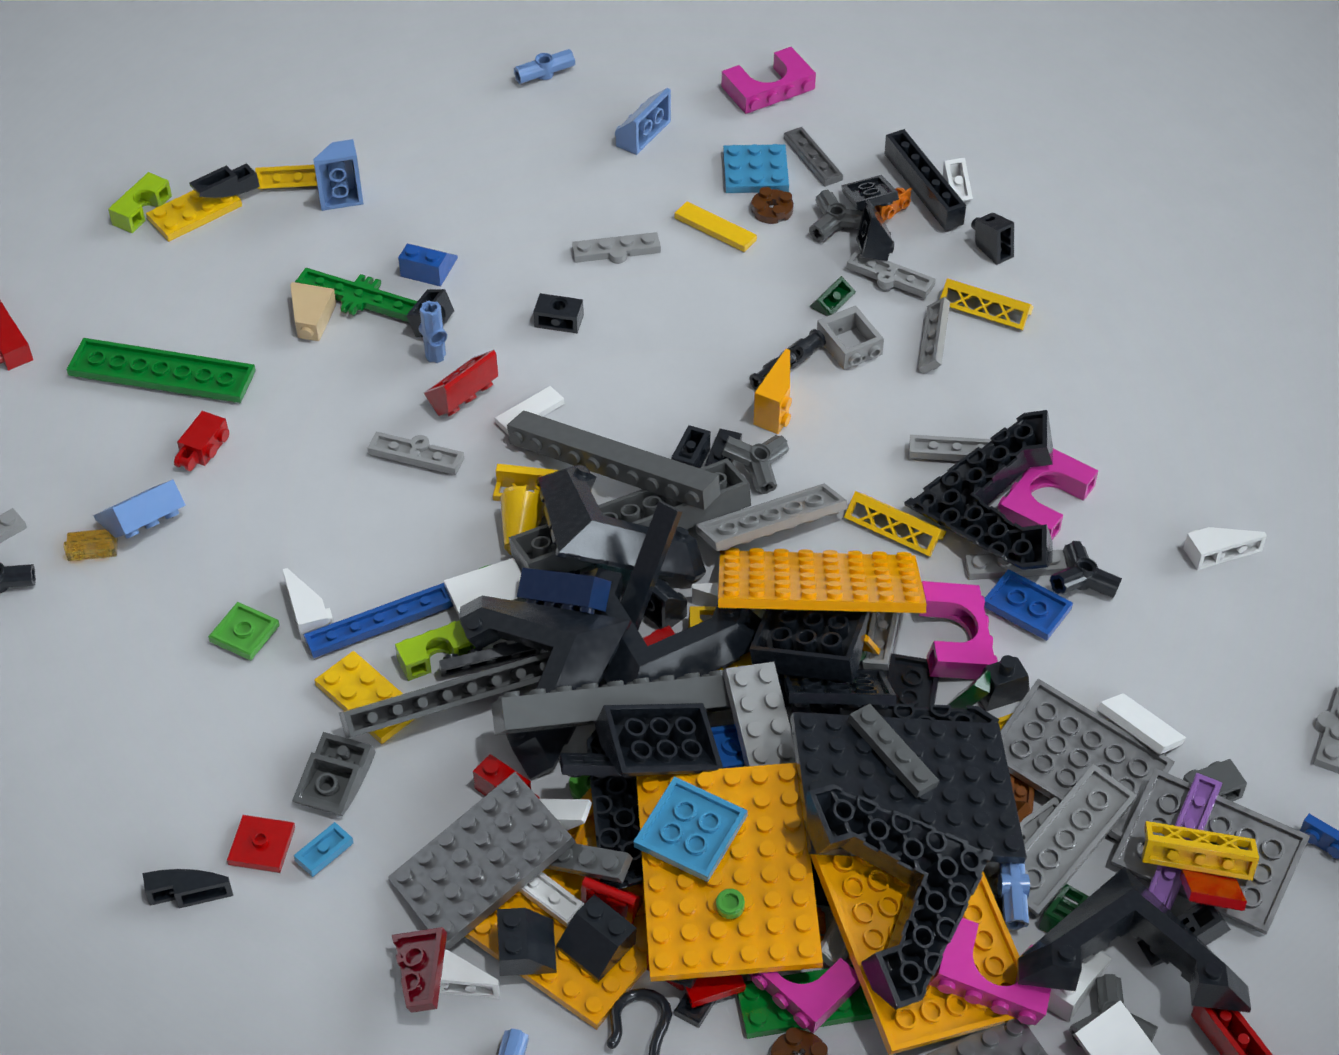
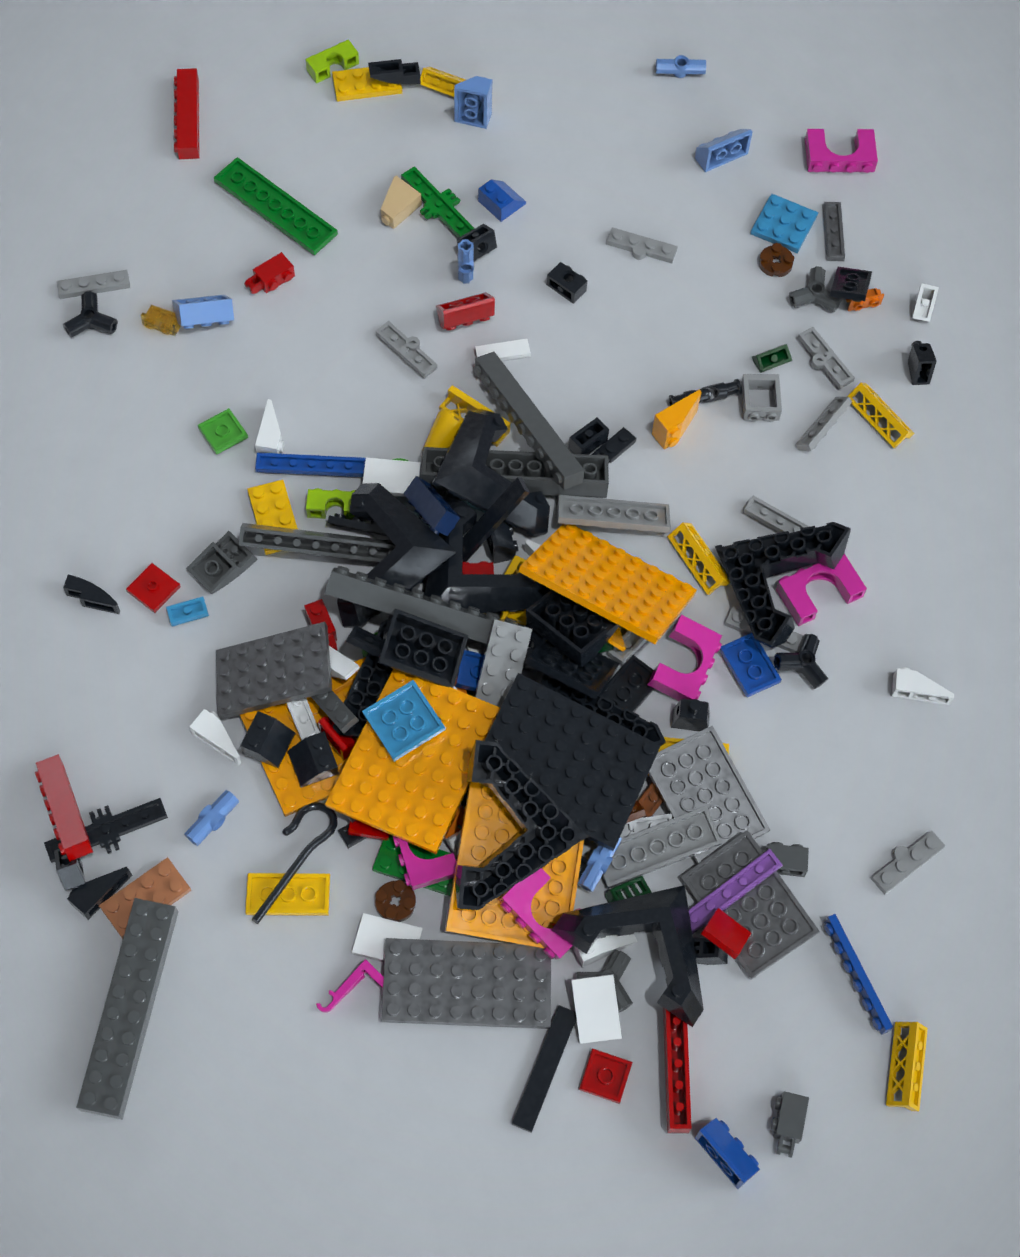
camera: 25 degrees right, 15 degrees up
dark red wing [392,927,447,1013] -> none
yellow tile [675,201,757,252] -> none
bright green tile [716,889,745,919] -> none
dark grey piece [721,435,789,494] -> none
dark grey plate [847,704,939,798] -> none
black slope [856,200,894,261] -> none
black brick [884,129,966,231] -> none
dark green slope [947,670,991,709] -> none
white tile [1097,693,1186,755] -> none
yellow fence [1141,821,1259,881] -> none

